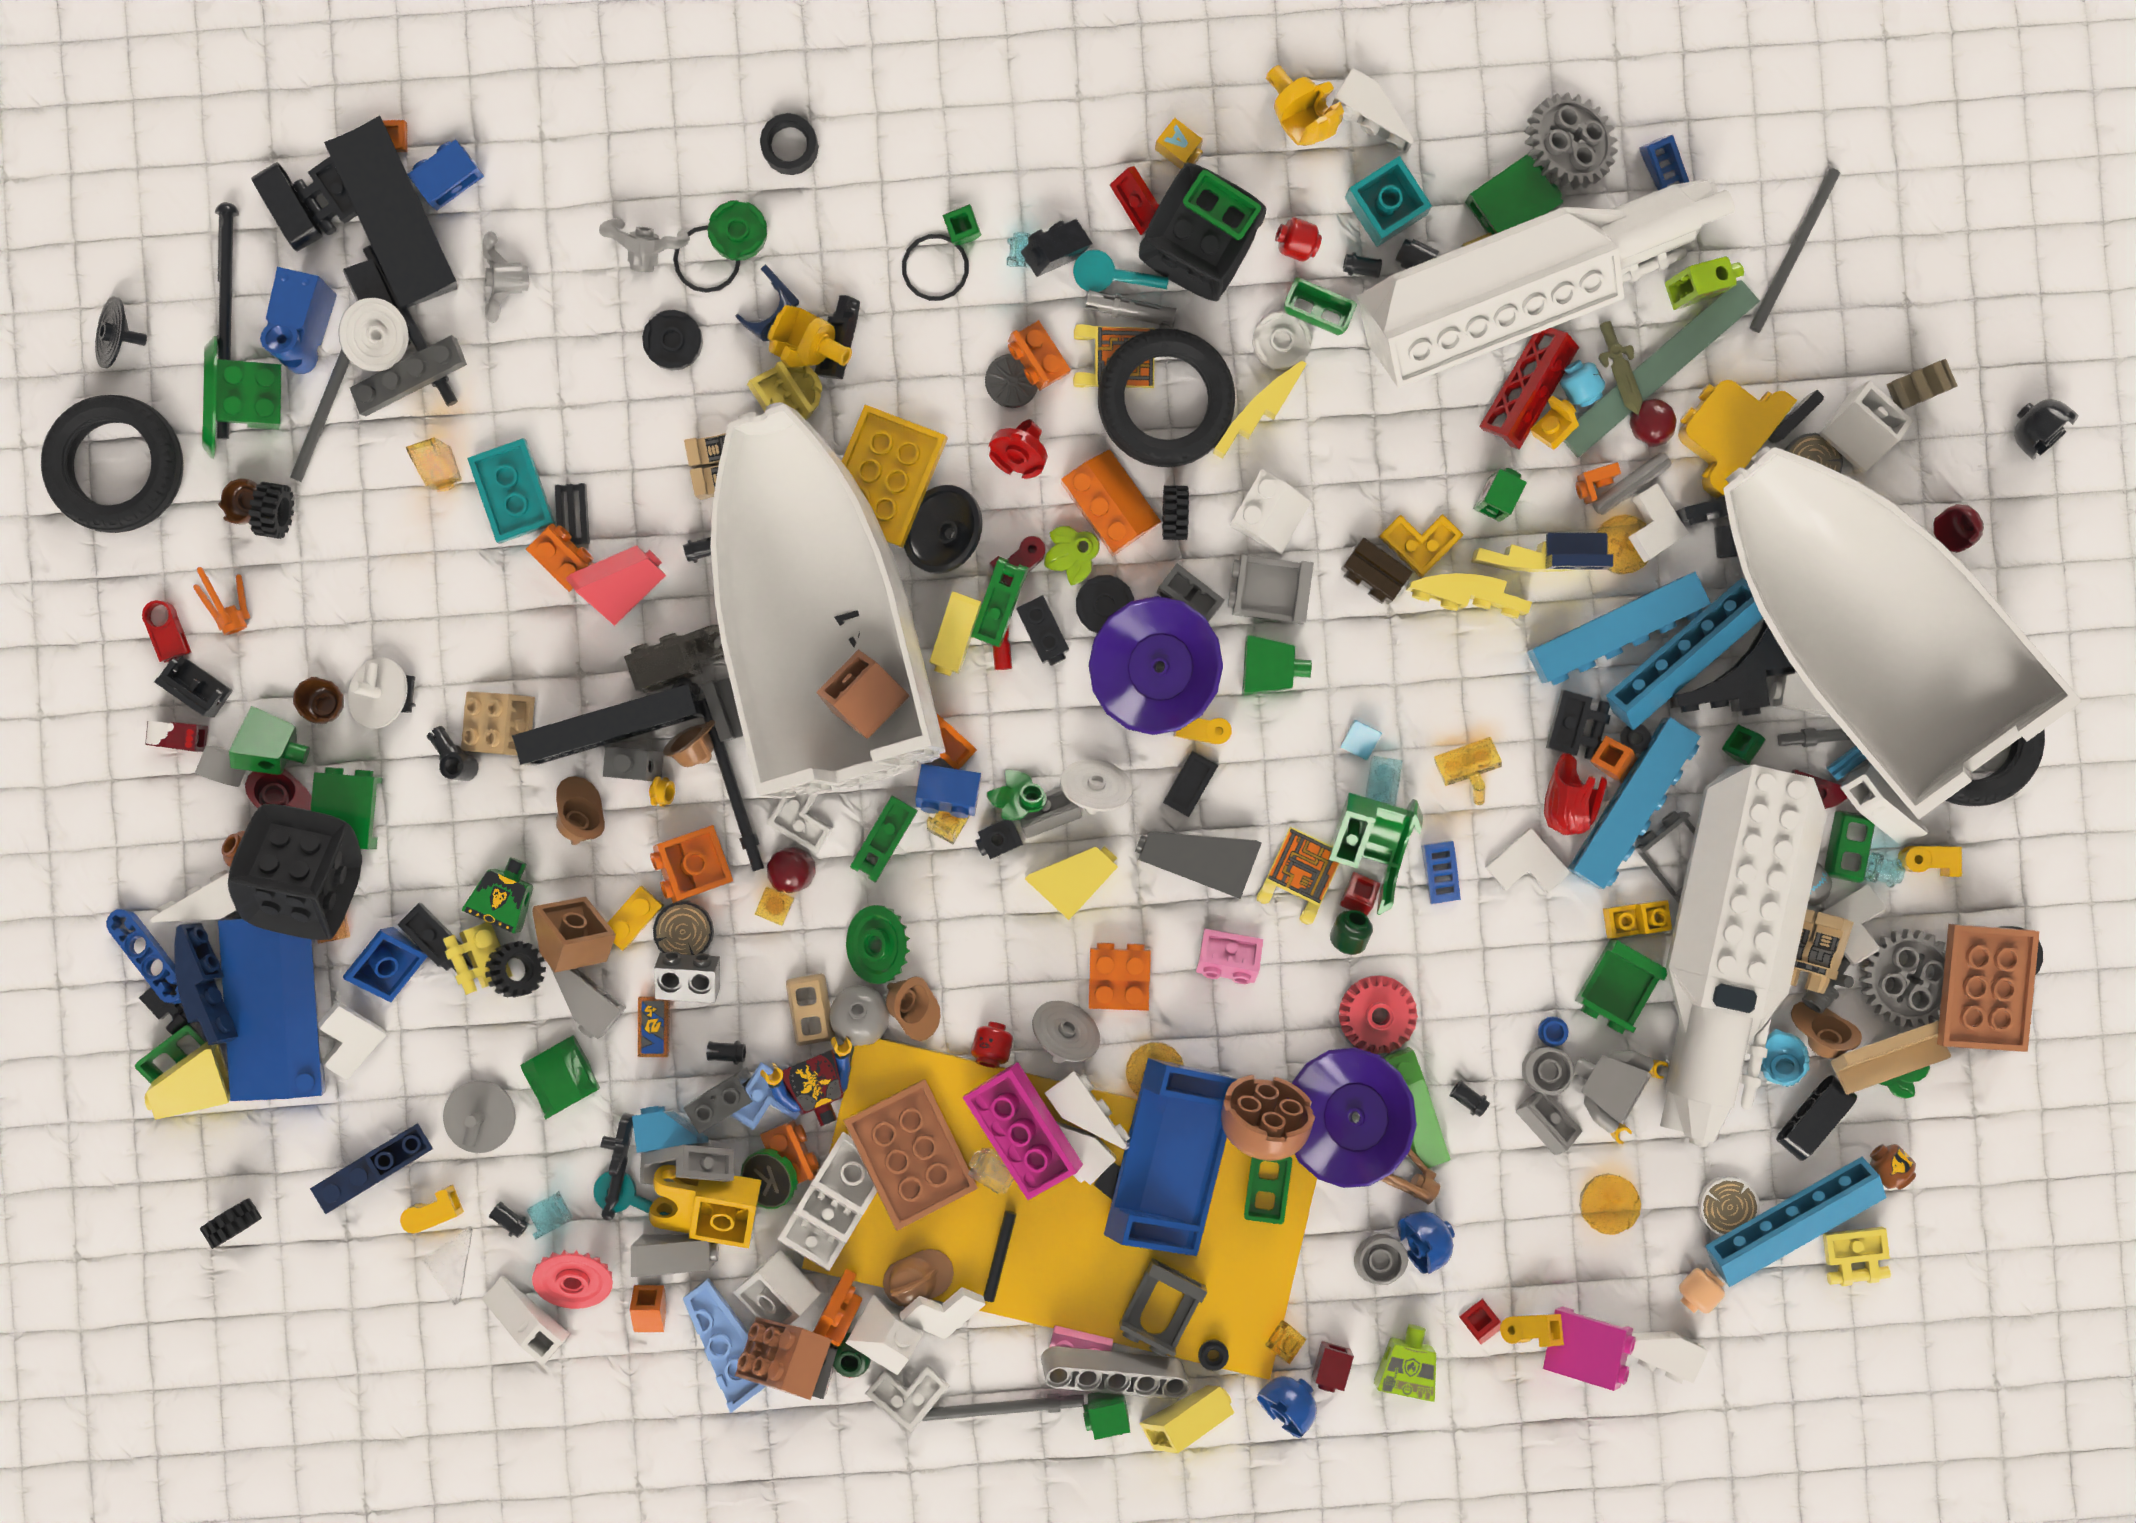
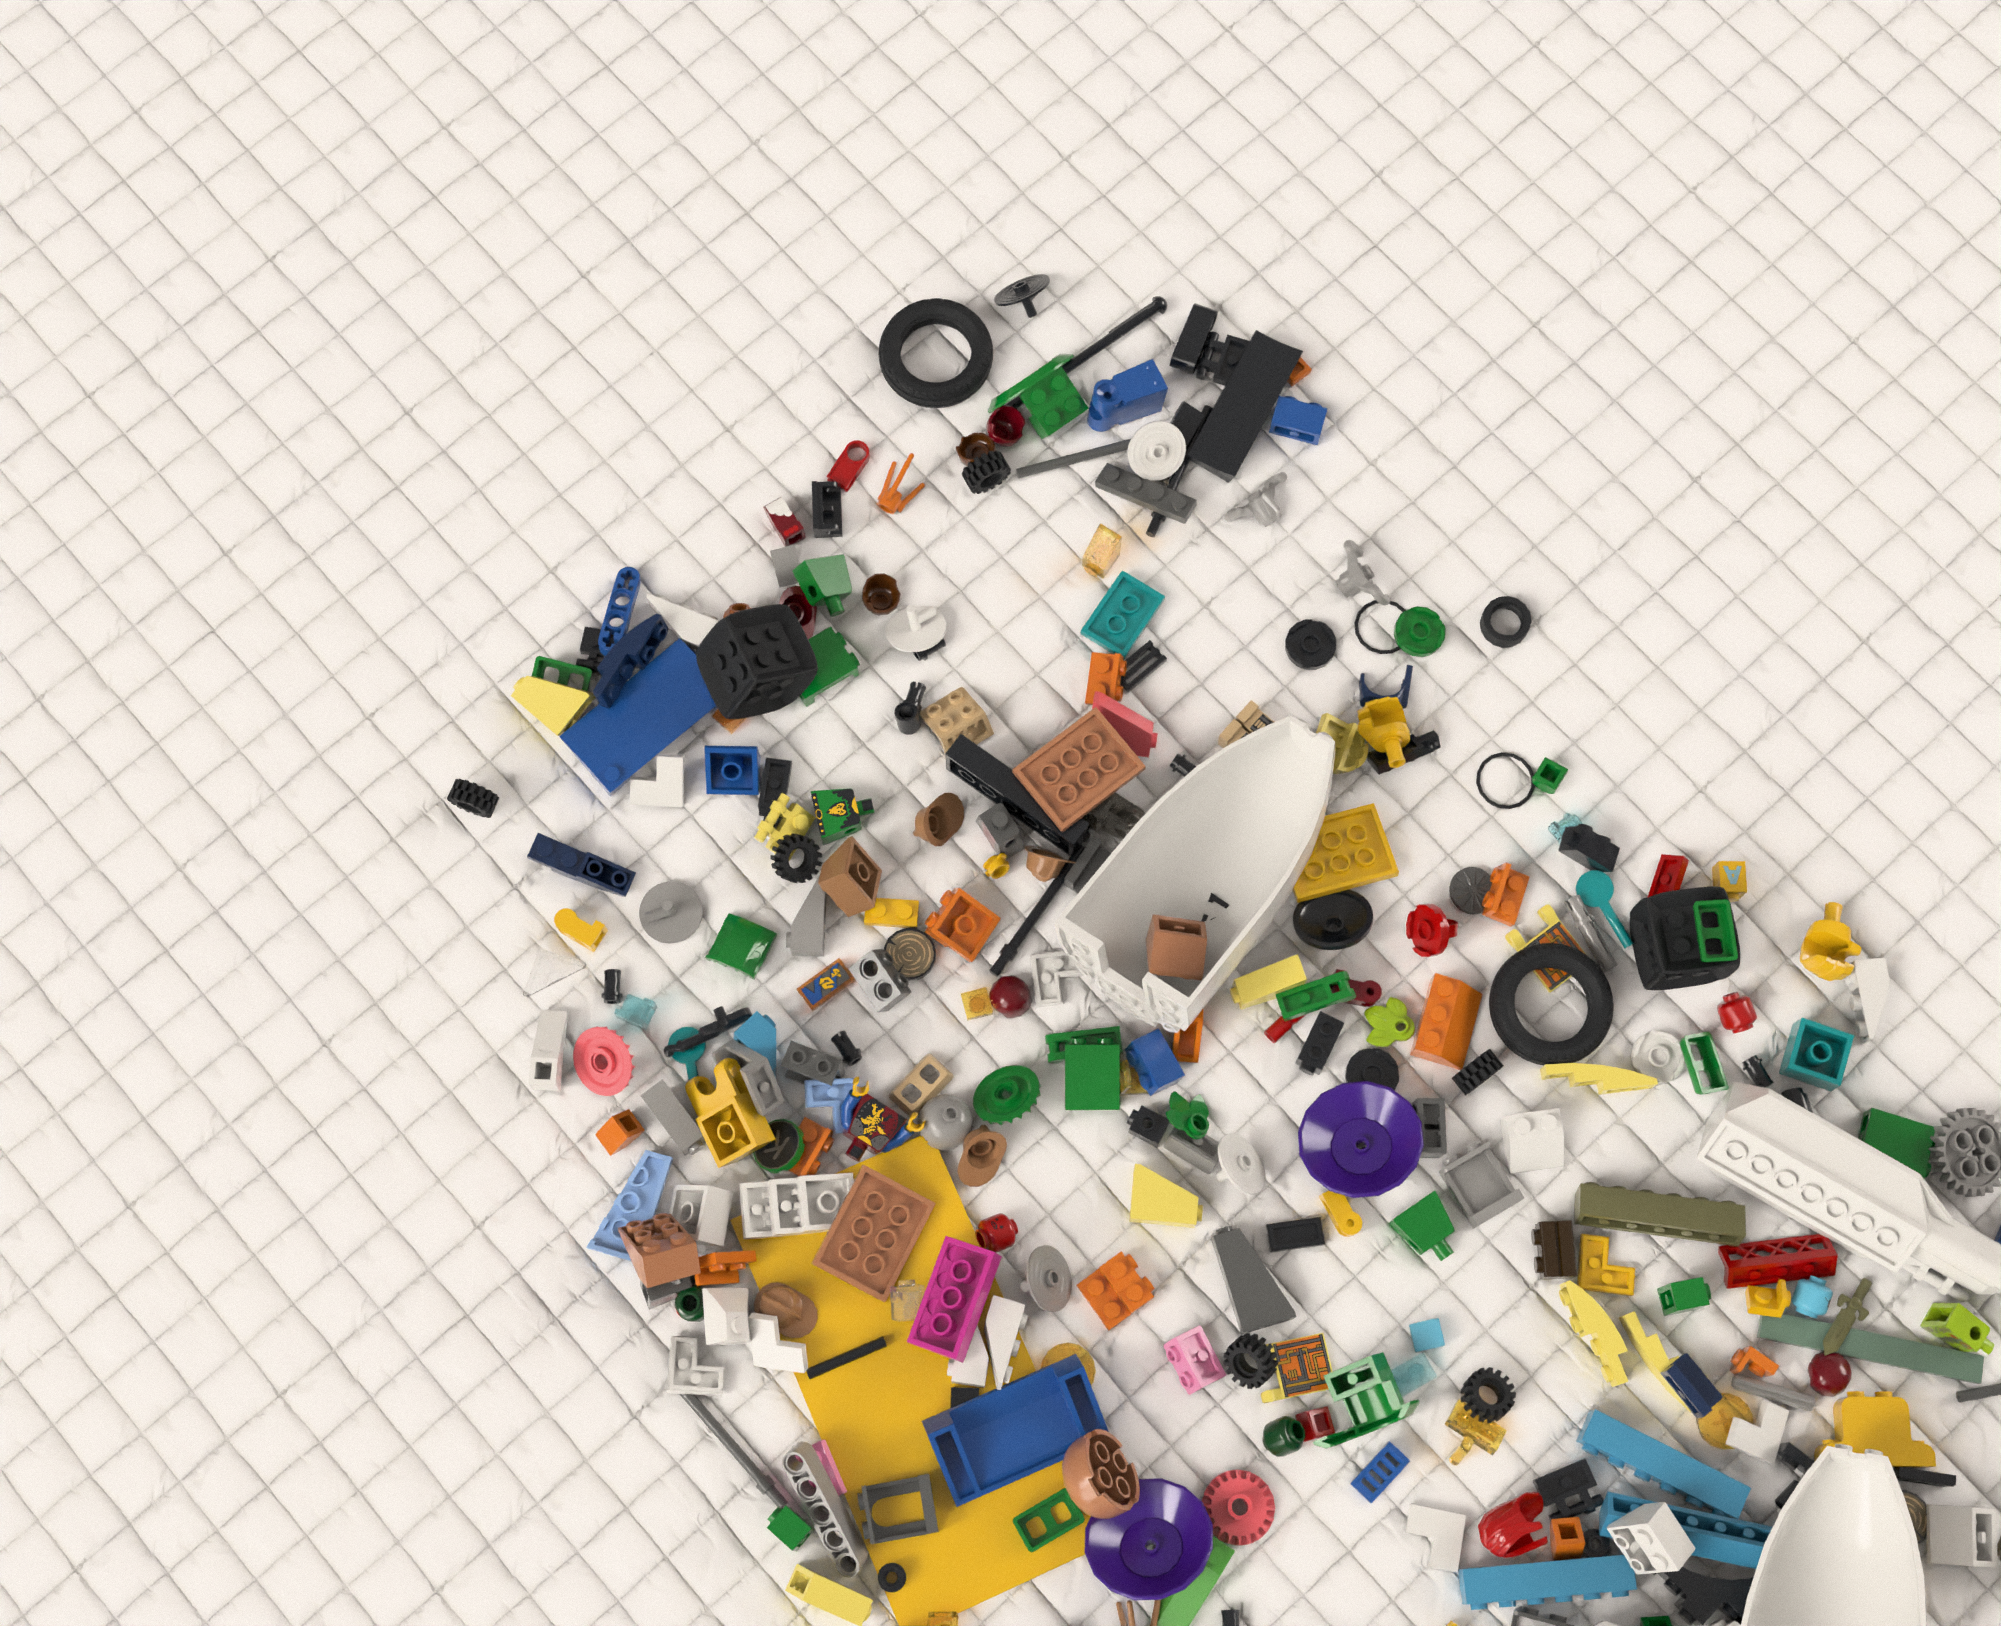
camera: 50 degrees right, 15 degrees down
none -> dark red hair [986,405,1026,446]
none -> nougat plate [1012,707,1146,832]
none -> green panel [1065,1037,1120,1110]
none -> black tyre [1223,1333,1278,1389]
none -> black tyre [1460,1367,1516,1423]
none -> olive brick [1574,1182,1746,1247]
none -> white slope [1607,1502,1696,1575]

